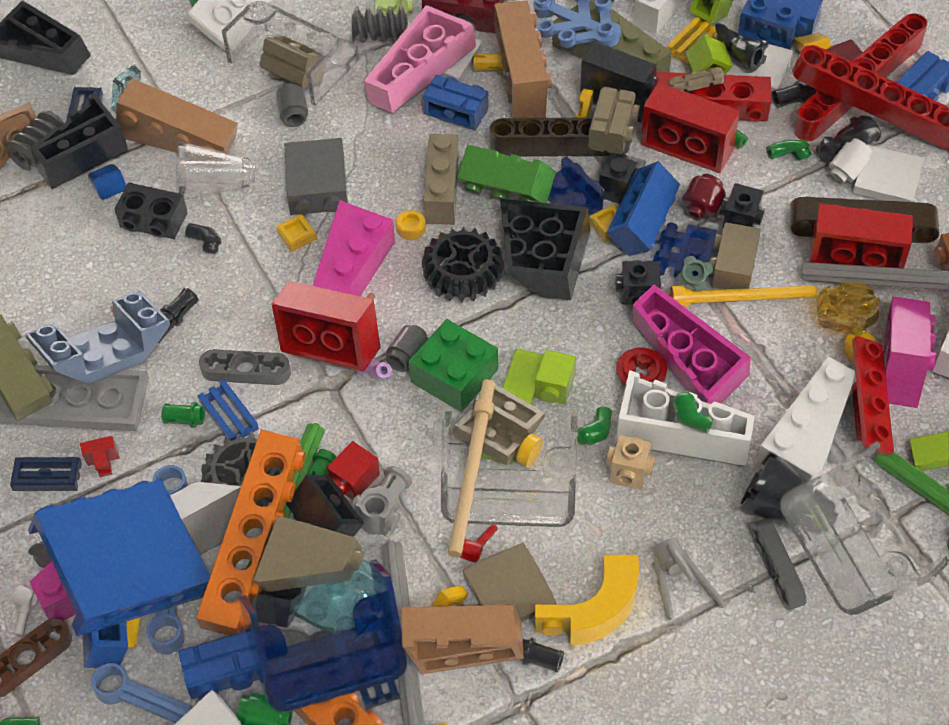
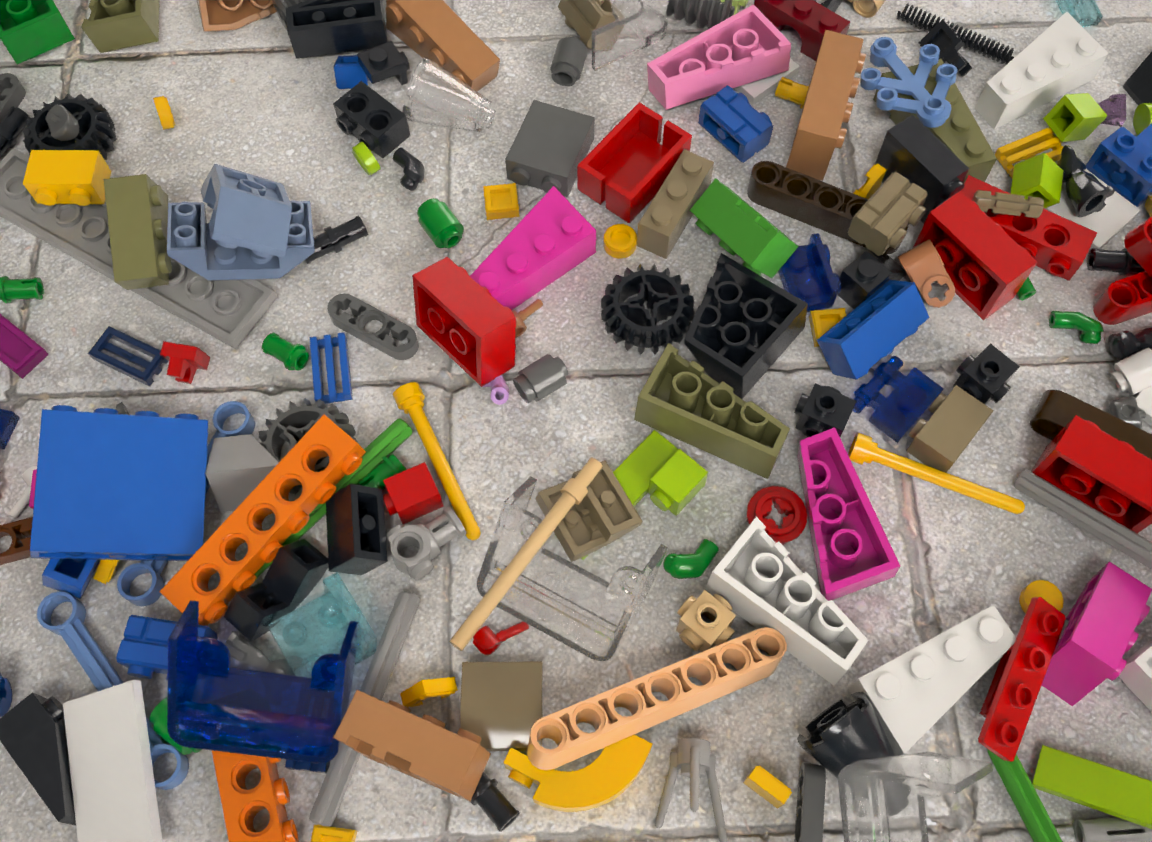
camera: 25 degrees right, 10 degrees up
dark tan slope [253,515,364,592] -> none
green brick [409,319,498,413] -> none
yellow tile [516,433,543,468] -> none
green arm [673,392,713,433] -> none
sand green plate [677,256,713,291] -> none
dark red head [682,173,726,220] -> none
clear yellow plate [816,282,880,336] -> none
none -> sand blue slope [201,164,292,258]
none -> lime tile [352,141,381,176]
none -> black bracket [357,41,410,85]
none -> yellow piece [393,382,481,541]
none -> green brick [417,198,464,248]
none -> light nougat beam [527,627,787,771]
none -> red piece [577,102,692,224]
none -> olive wedge [634,343,790,479]
none -> yellow tile [743,765,792,809]
none -> nougat piece [898,239,955,308]
none -> dark grey piece [1109,396,1146,429]

